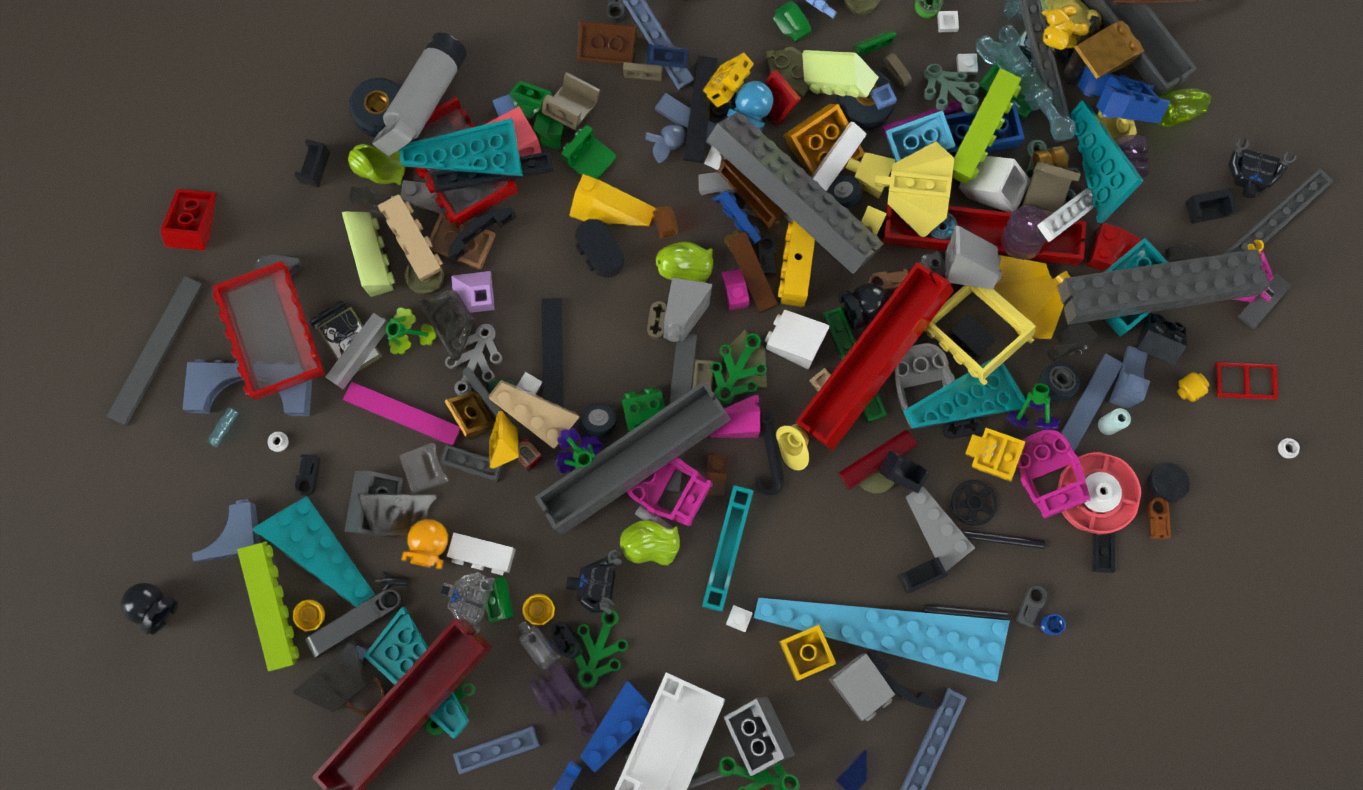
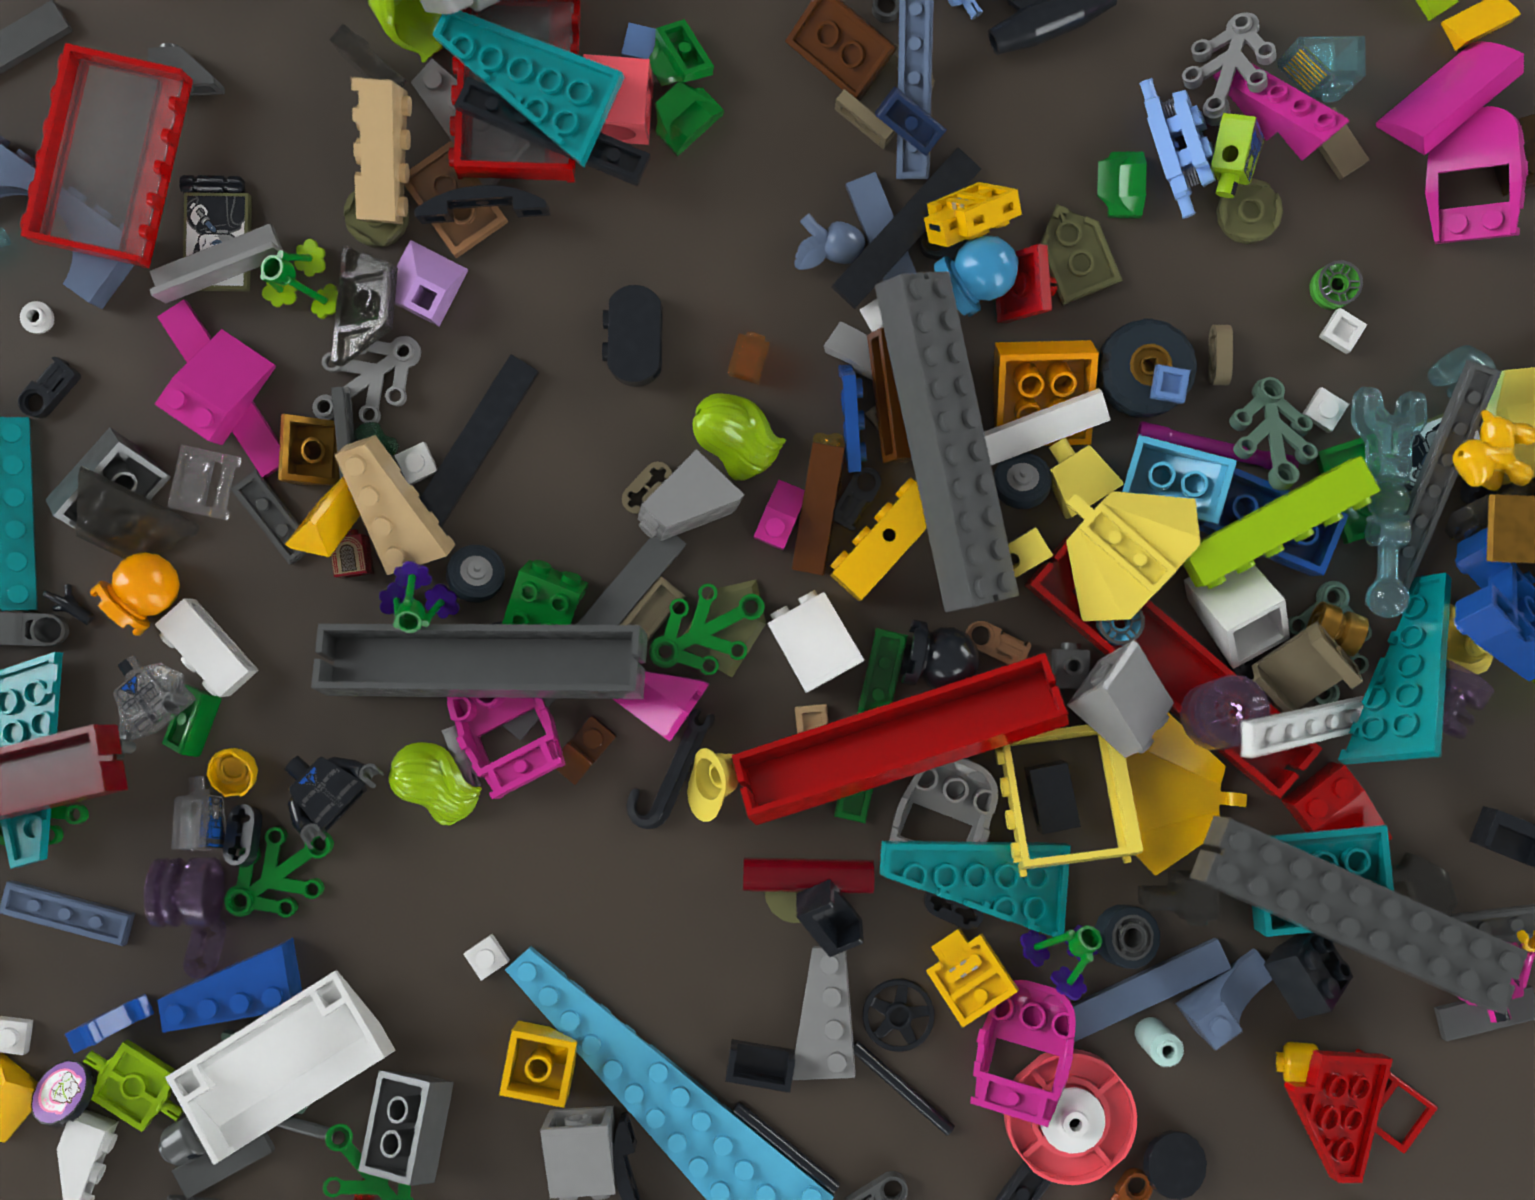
camera: 30 degrees right, 10 degrees up
yellowish green slope [342,211,395,297] -> none
dark tan panel [542,72,600,130] -> none
green bracket [561,125,616,180] -> none
yellow wedge [569,174,656,227] -> none
teal arch [702,485,754,612] -> none
yellowish green slope [802,50,879,97] -> none
green slope [854,31,896,56] -> none
none -> dark pink slope [155,329,276,445]
none -> red wing [1284,1050,1393,1183]

